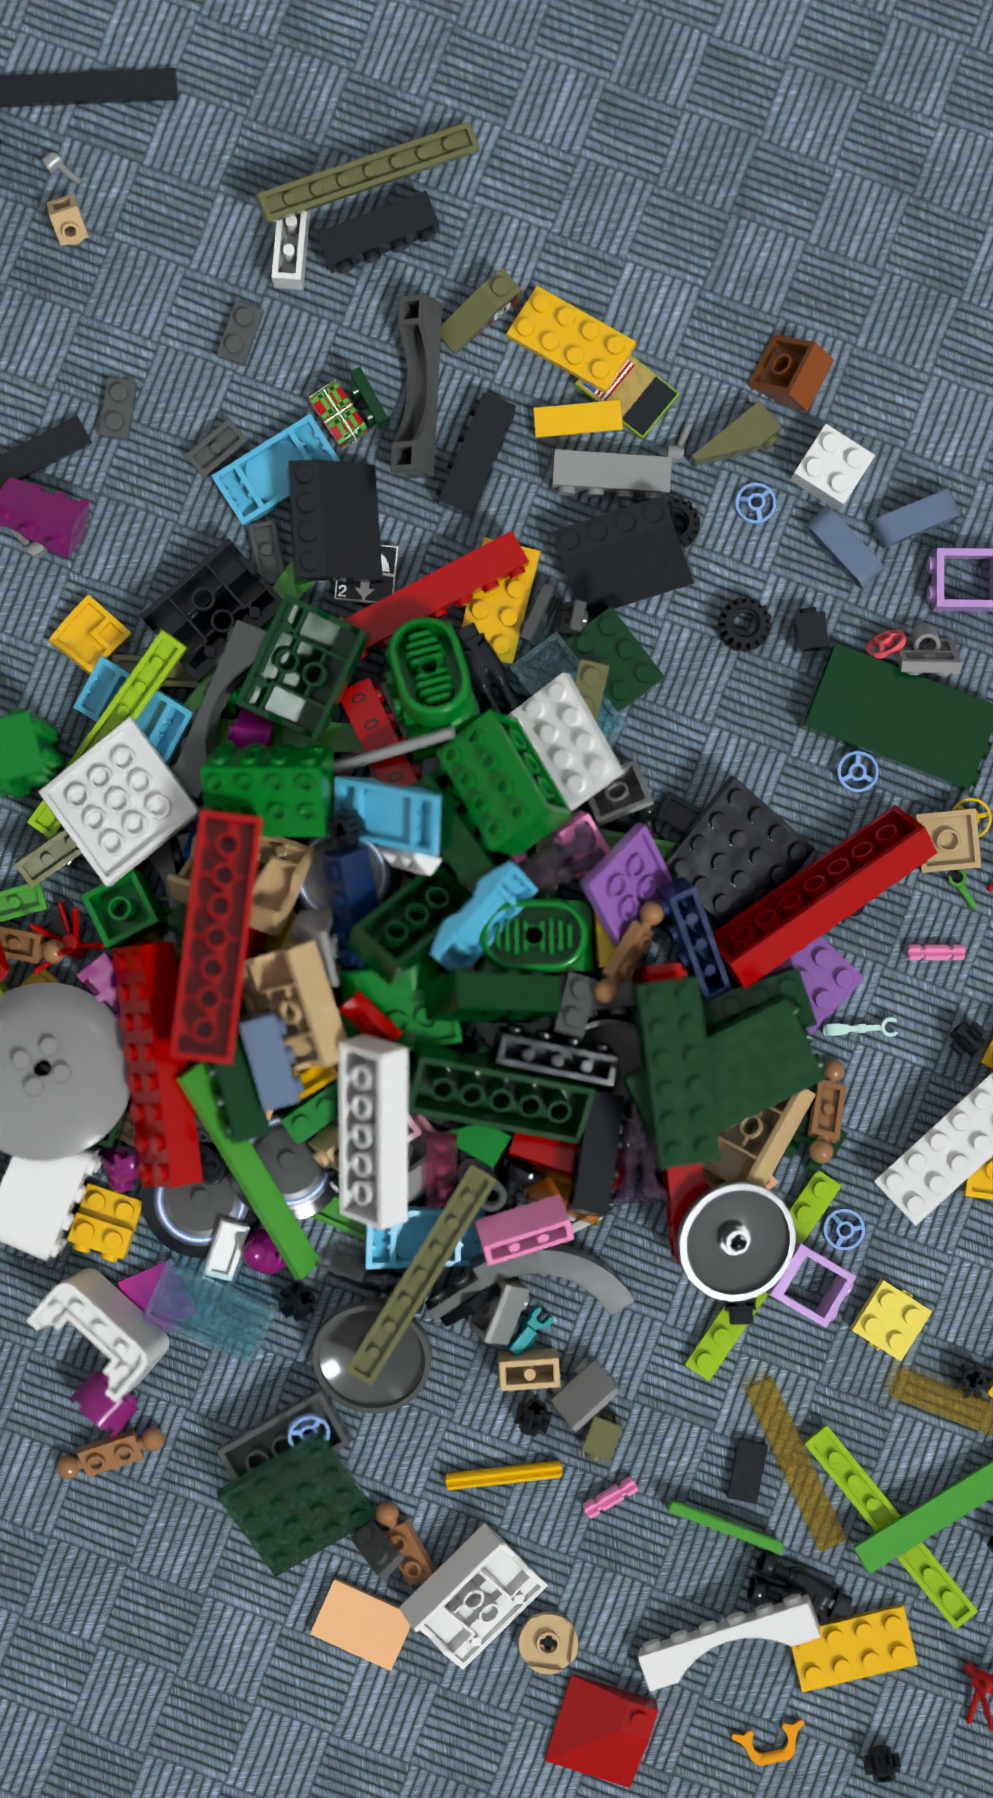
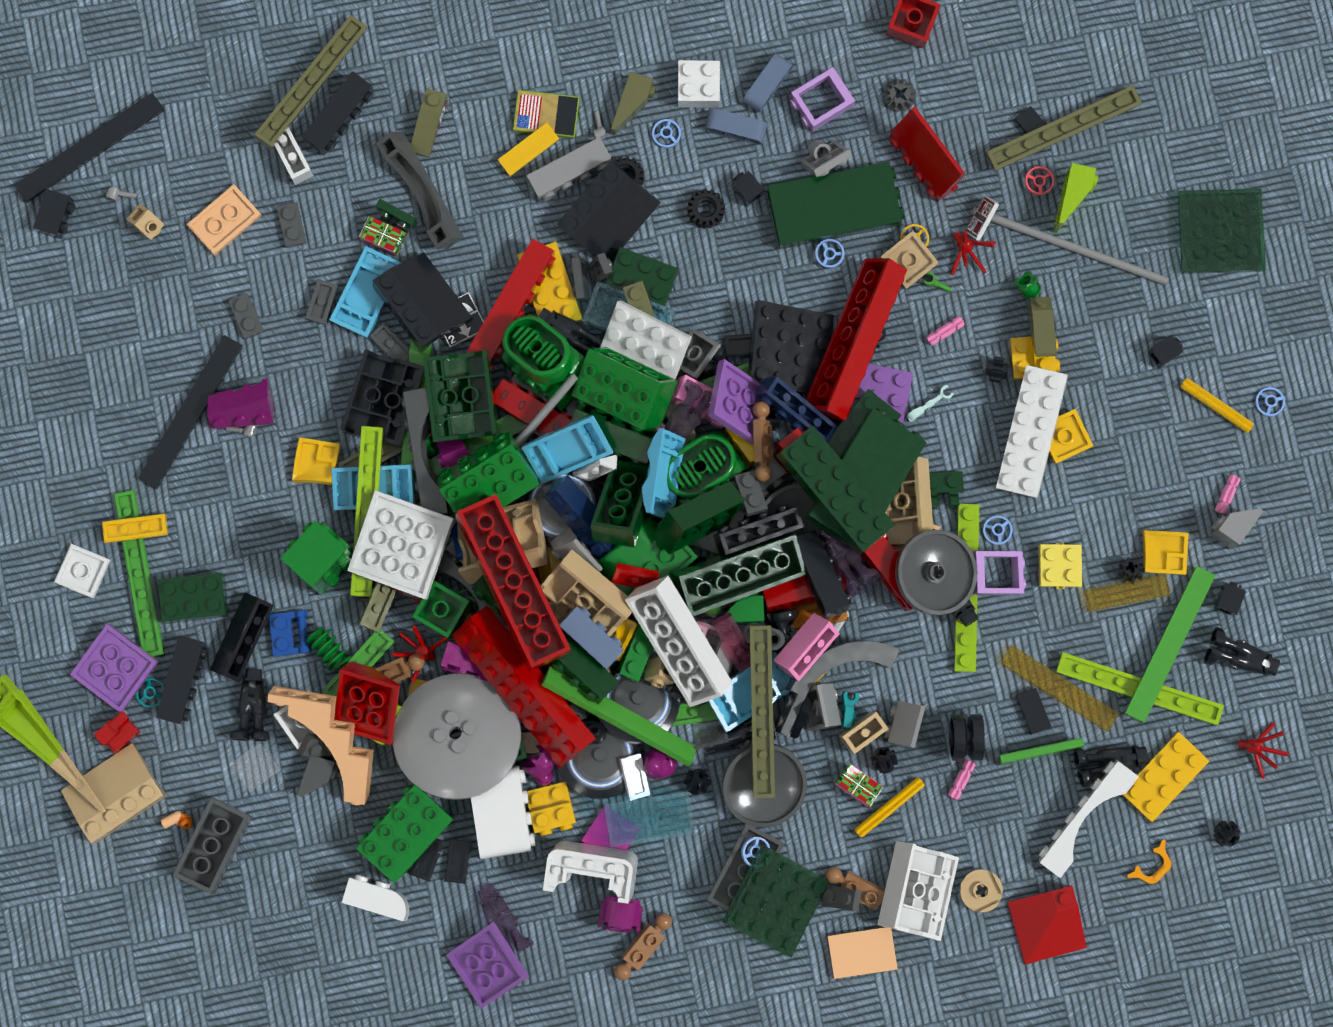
camera: 30 degrees left, 5 degrees down
black gear [328,808,366,846] -> none
black brick [436,392,516,519] -> none
yellow plate [506,286,637,394] -> none
olive brick [579,1410,623,1462] -> none
dark orange slope [747,334,834,411] -> none
medium nougat plate [807,1059,847,1163] -> none
coral piece [866,629,907,659] -> none
none -> light nougat tile [187,184,262,256]
none -> piece [834,764,883,808]
none -> black wheel [949,714,985,761]

